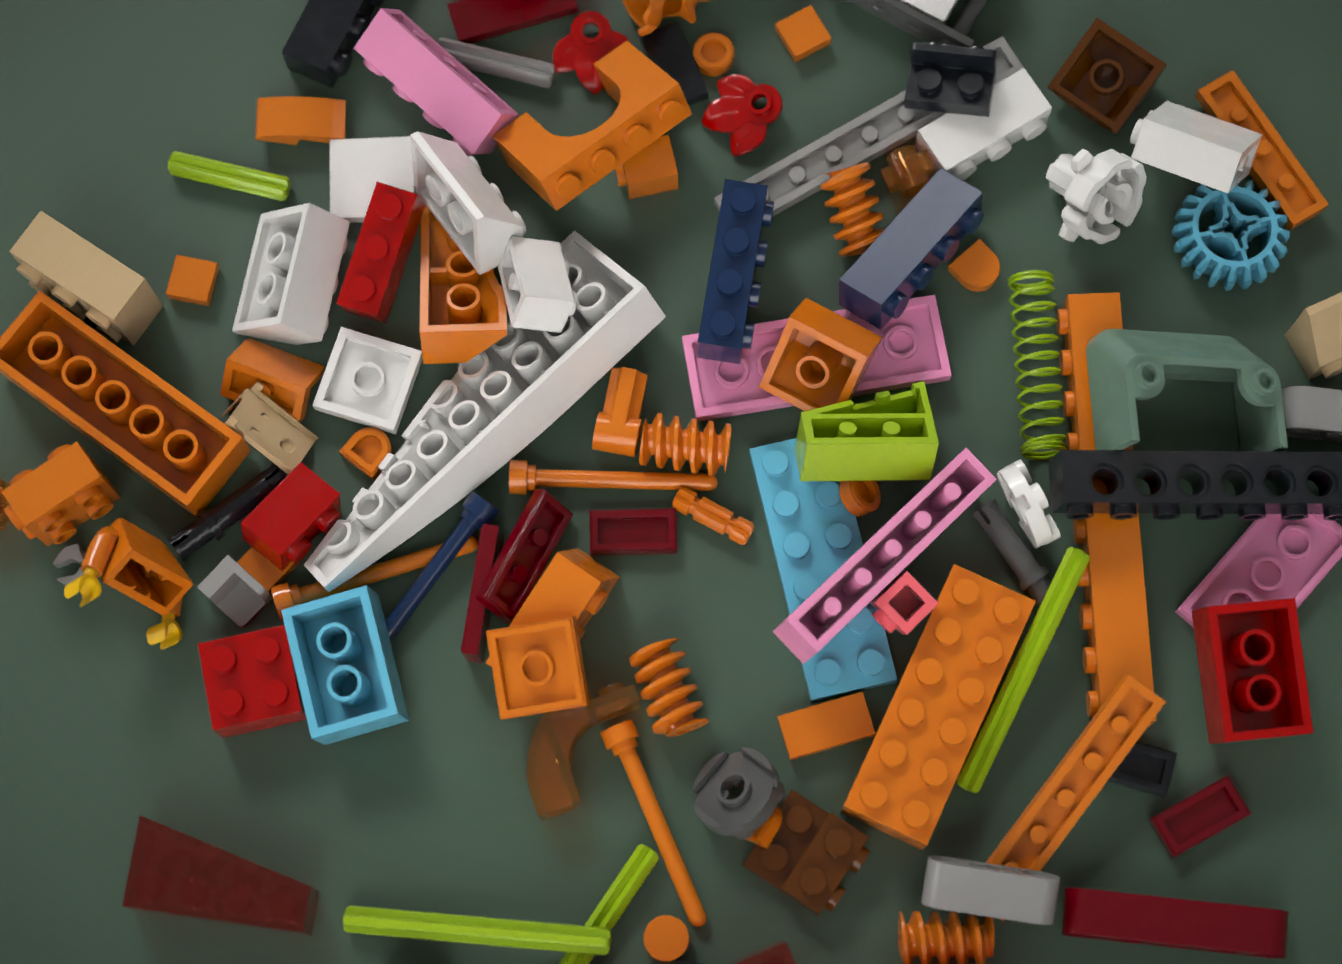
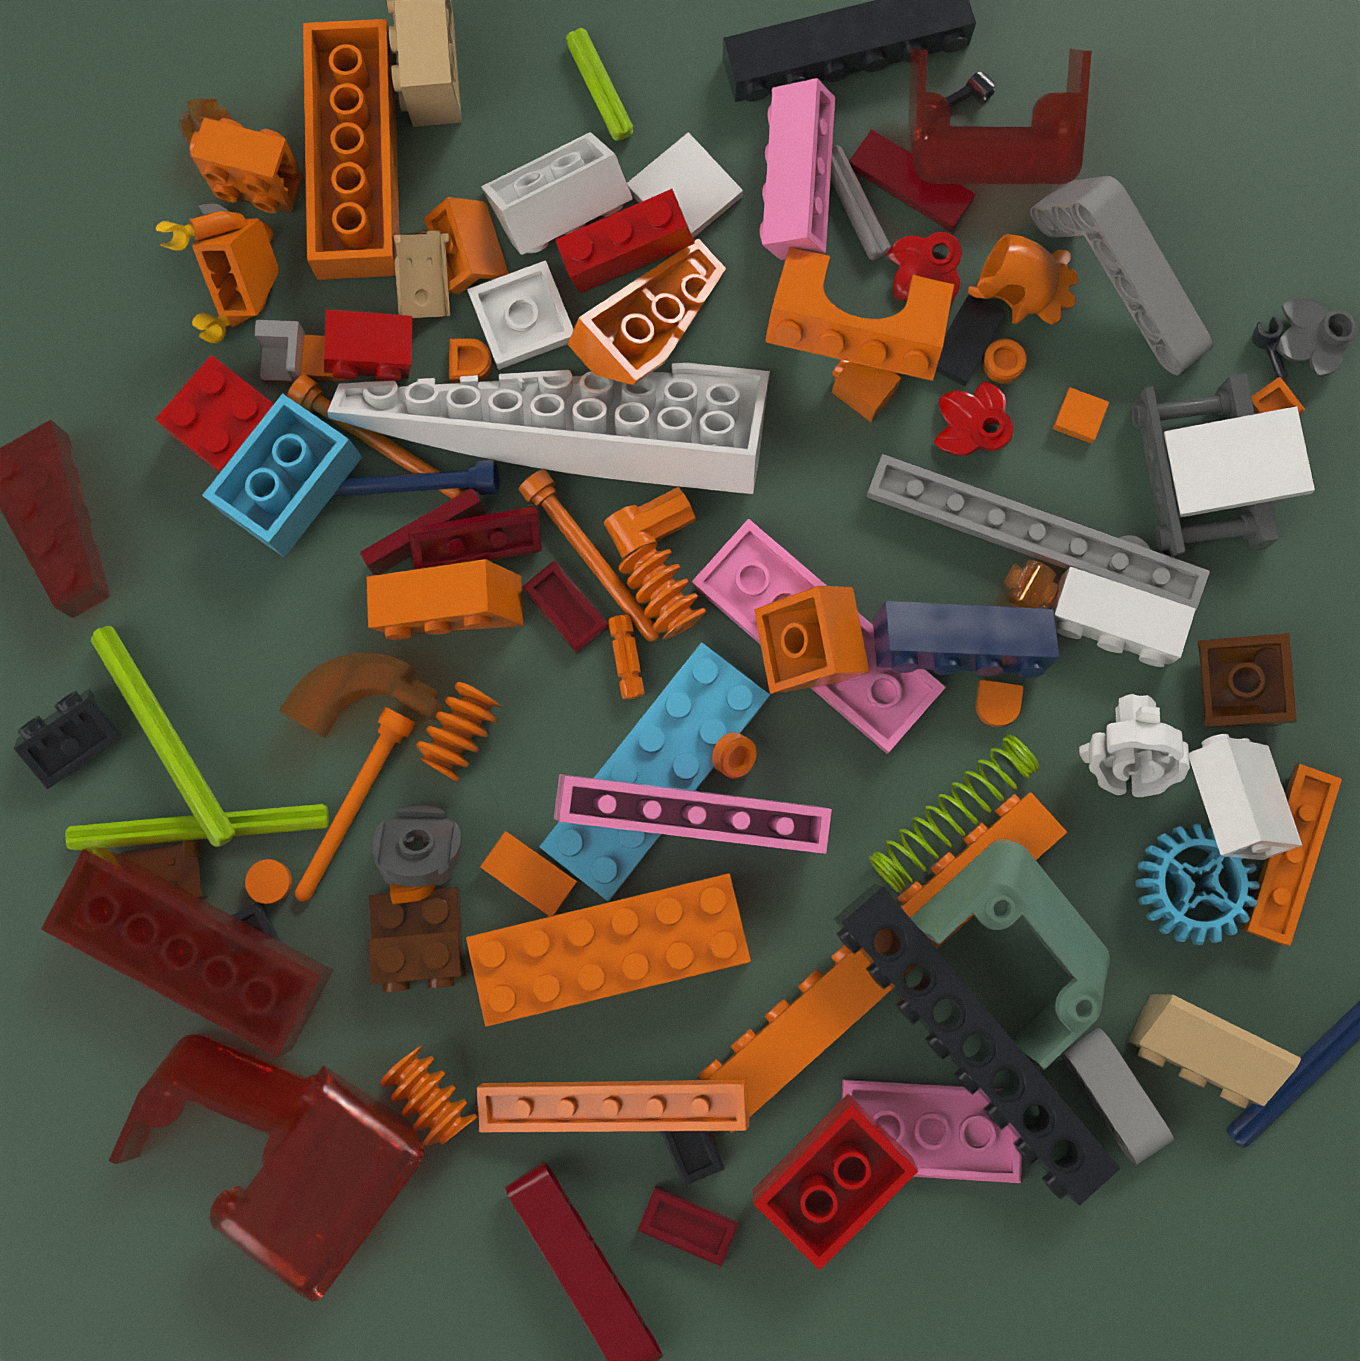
camera: 50 degrees right, 5 degrees up
orange tile [166,255,220,307] -> none
black pin [167,463,286,561] -> none
orange slope [255,96,346,145] -> none
white slope [410,131,526,275] -> none
orange tile [486,616,591,720] -> none
white brick [498,236,577,333] -> none
dark blue brick [698,179,774,364] -> none
lime wedge [795,381,939,481] -> none
orange piece [820,162,885,257] -> none
coral brick [870,571,939,635] -> none
black bracket [904,42,997,117] -> none
light grey beam [921,856,1060,925] -> none
lime axle [957,547,1090,793] -> none
dark grey pin [972,499,1072,612] -> none
white plate [997,459,1061,548] -> none

